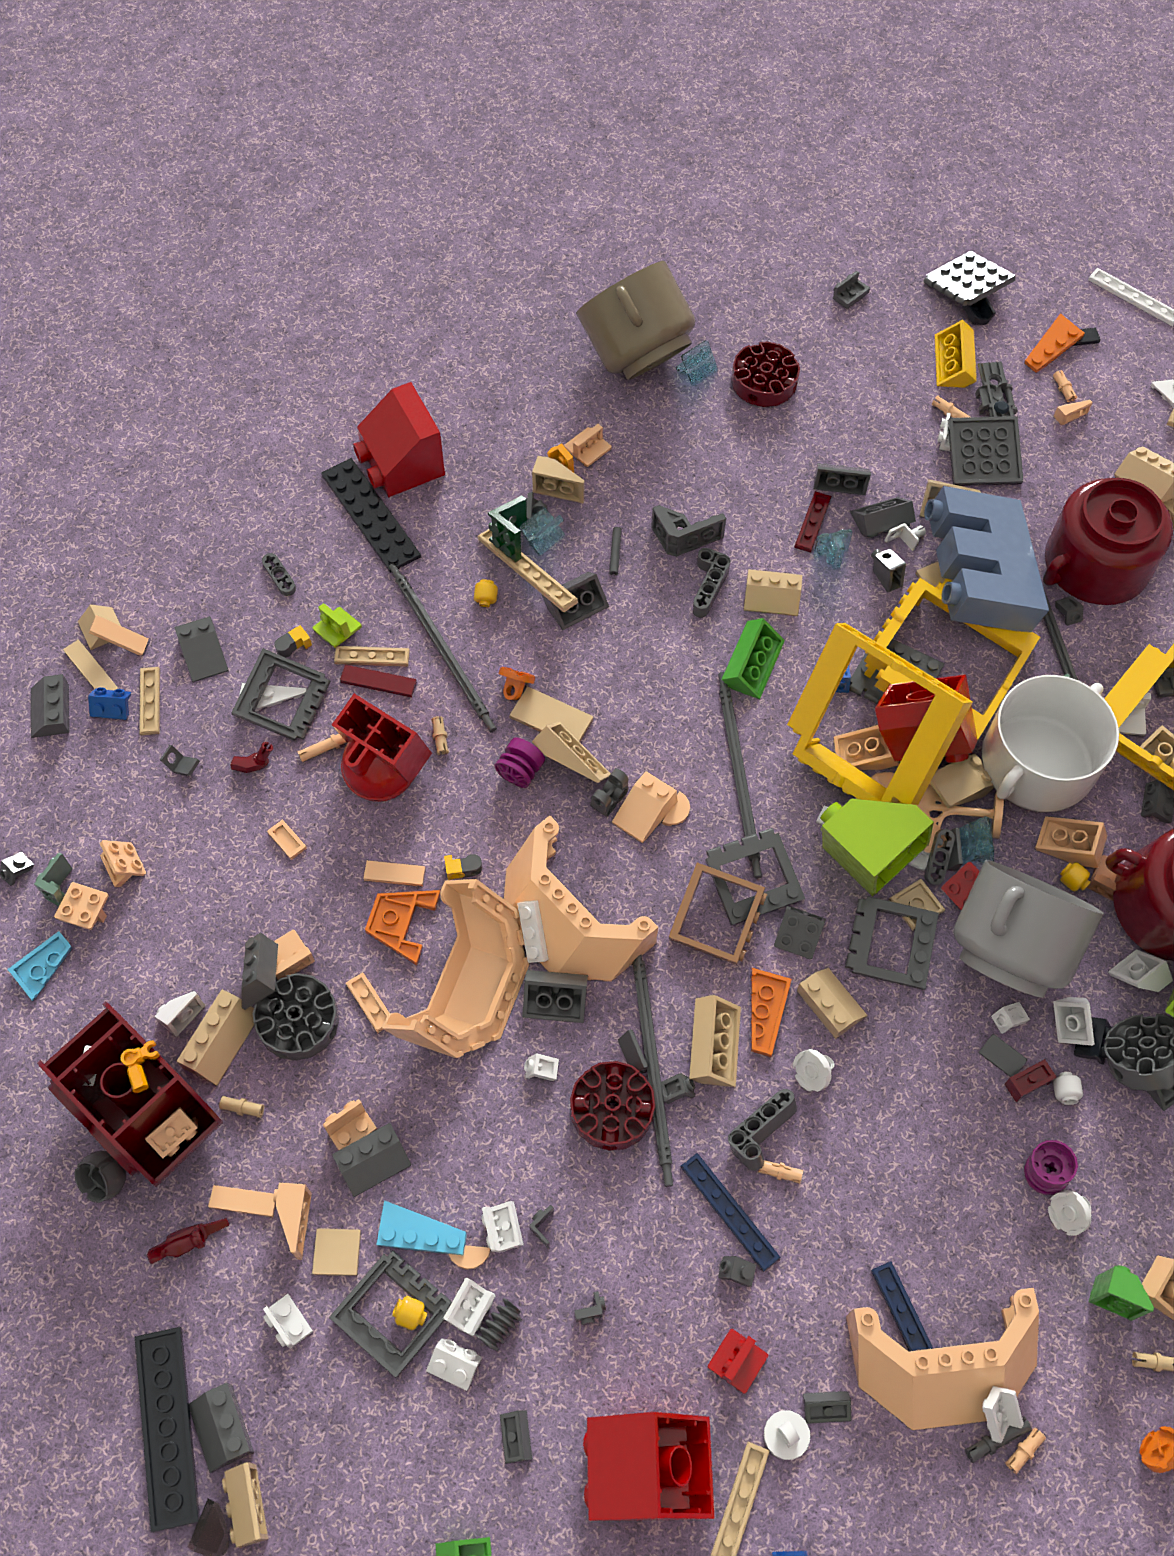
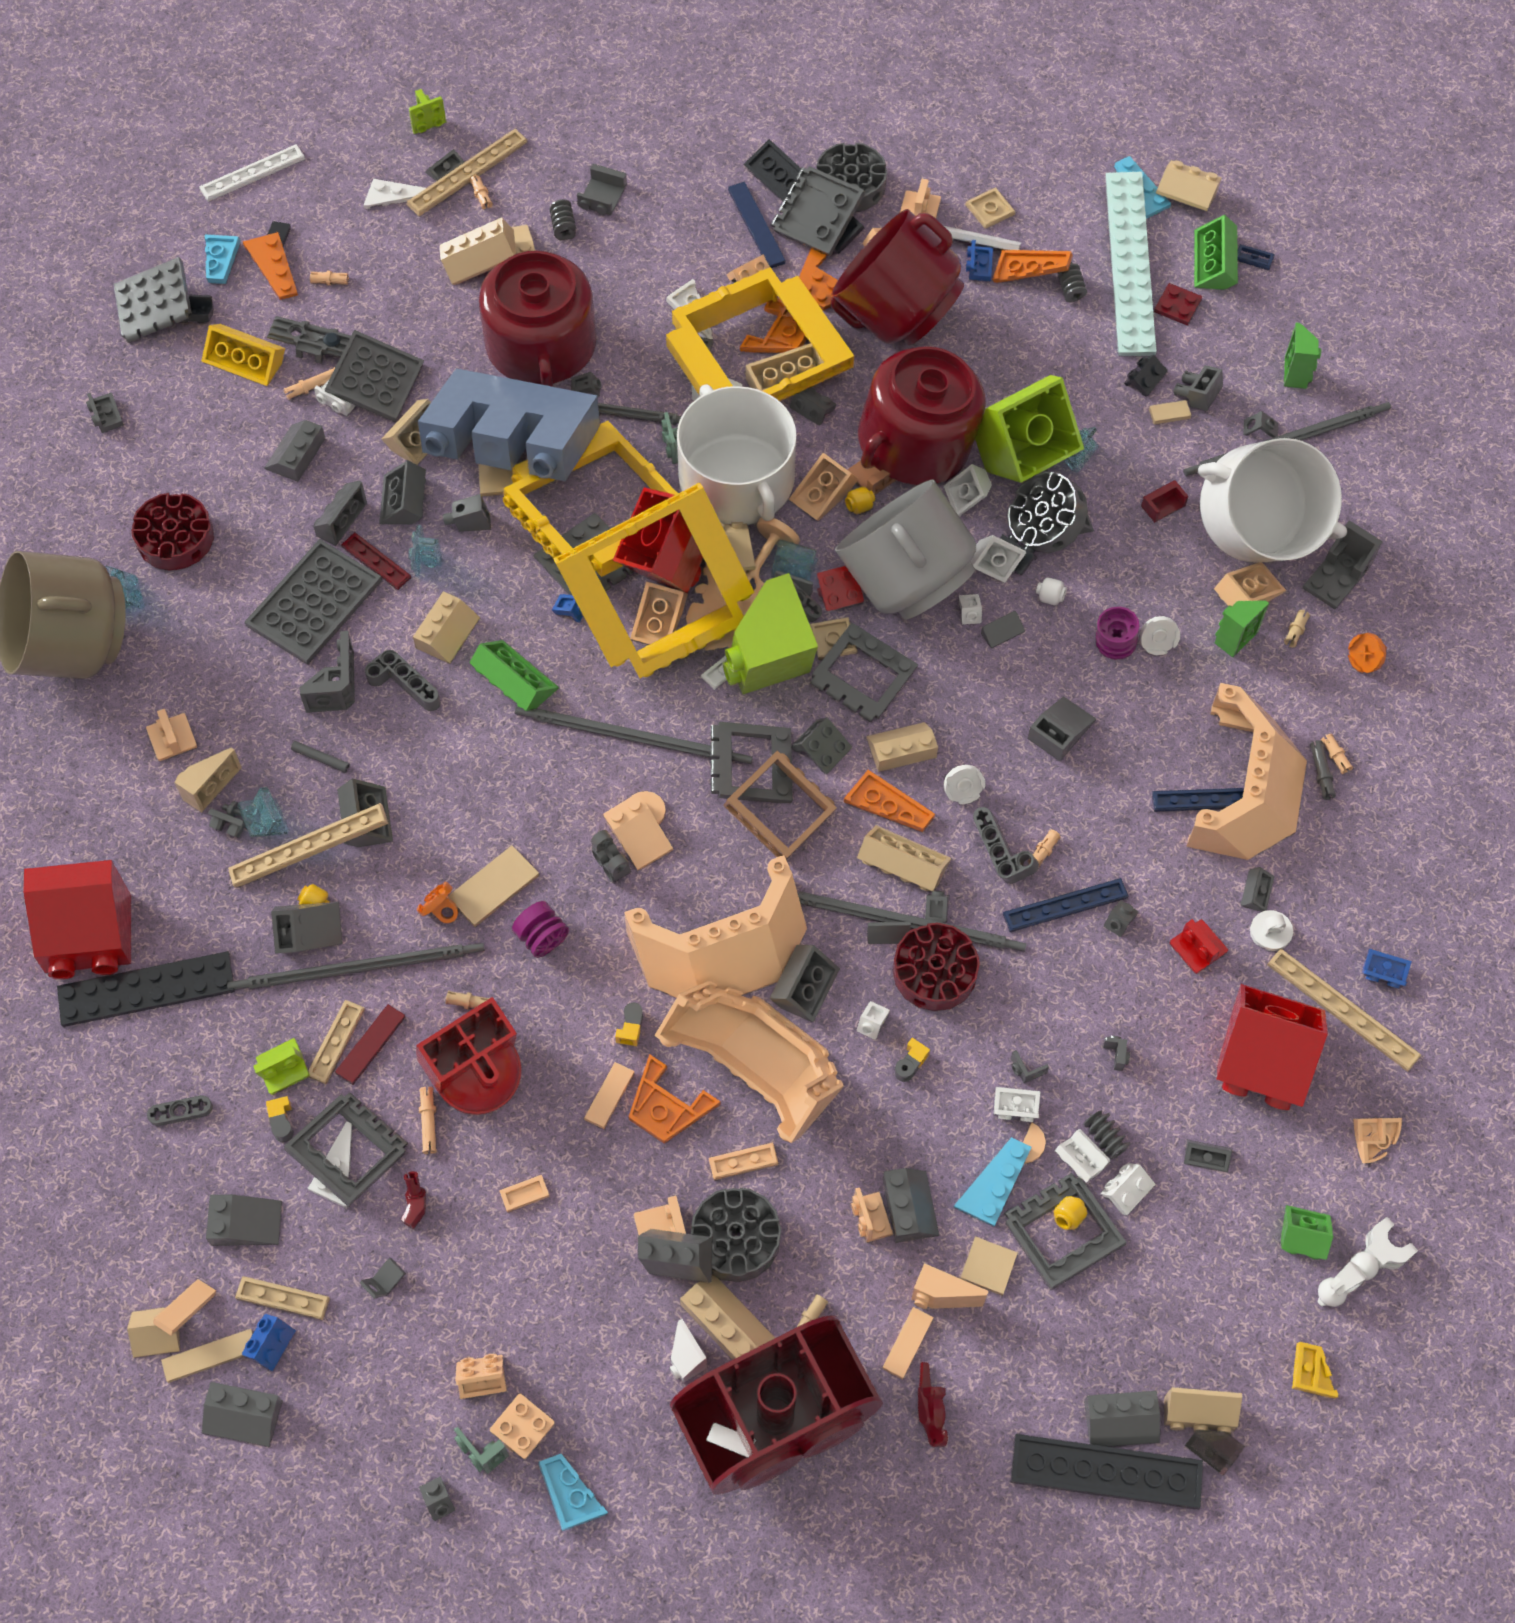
camera: 70 degrees left, 0 degrees up
dark grey piece [74,1150,127,1203] -> none
light orange bar [121,1040,160,1093] -> none
light nougat bracket [145,1107,198,1158] -> none
white bracket [263,1294,313,1349] -> none
dark green bracket [488,495,527,562] -> none
white plate [517,900,549,963] -> none
tan slope [532,721,611,783] -> none
light orange bracket [547,443,574,473] -> none
white bracket [885,523,926,551] -> none
white bracket [982,1386,1024,1443] -> none
dark red panel [1004,1059,1057,1102] -> none
light nougat slope [1054,400,1092,425] -> none
none -> medium azure wing [205,234,241,284]
none -> dark grey plate [245,539,382,665]
none -> dark grey slope [264,420,326,482]
none -> dark grey slope [271,902,342,954]
none -> leg [895,1037,930,1082]
none -> dark grey slope [1027,696,1096,761]

